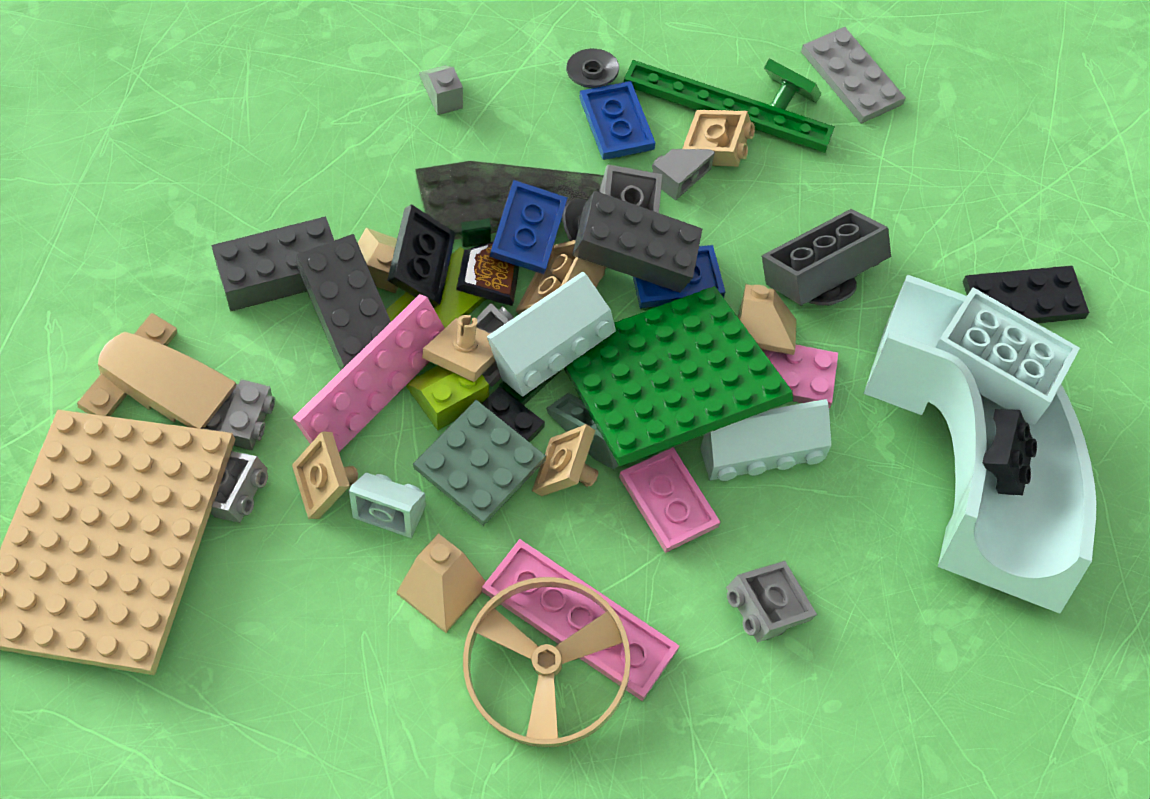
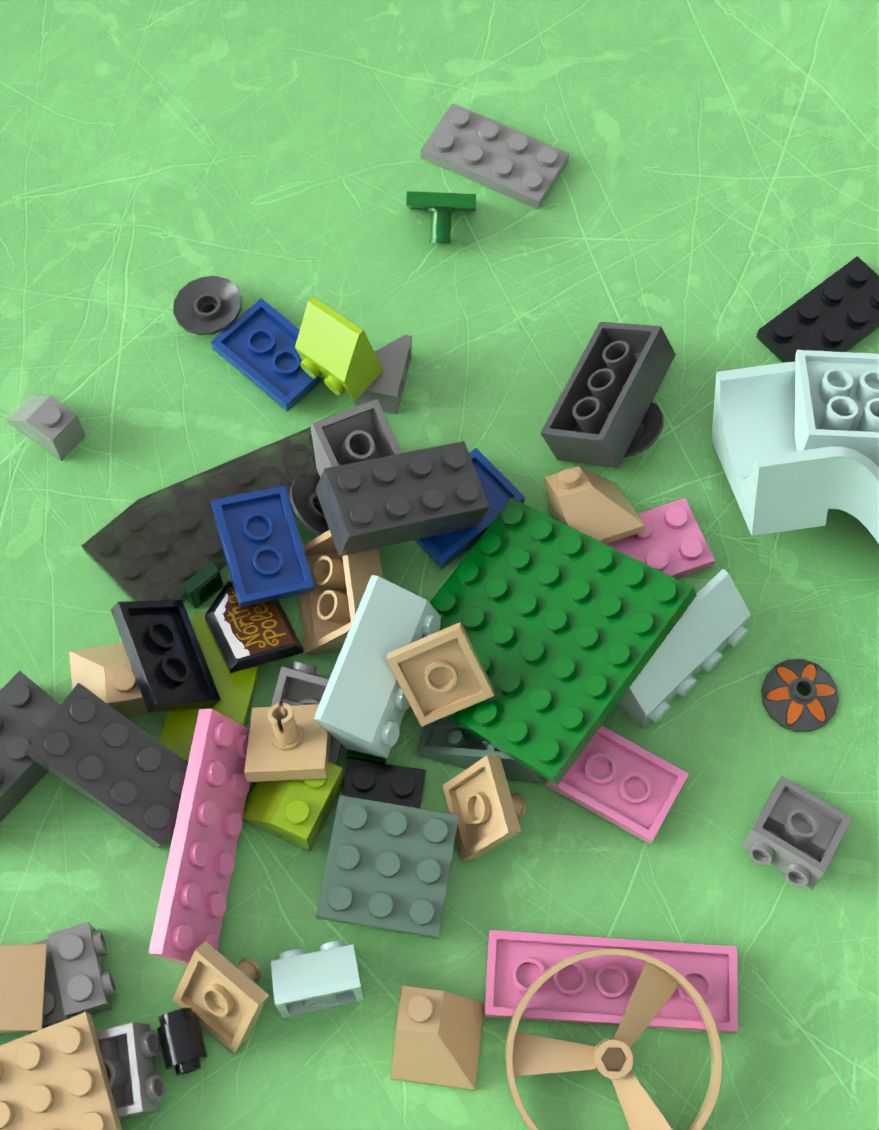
camera: 25 degrees left, 5 degrees up
green plate [624,60,835,153] -> none
tan plate [682,110,755,167] -> none
none -> black brick [157,1007,208,1076]
none -> slope [295,296,384,401]
none -> tan tile [387,622,494,727]
none -> dark grey dish [761,659,839,732]

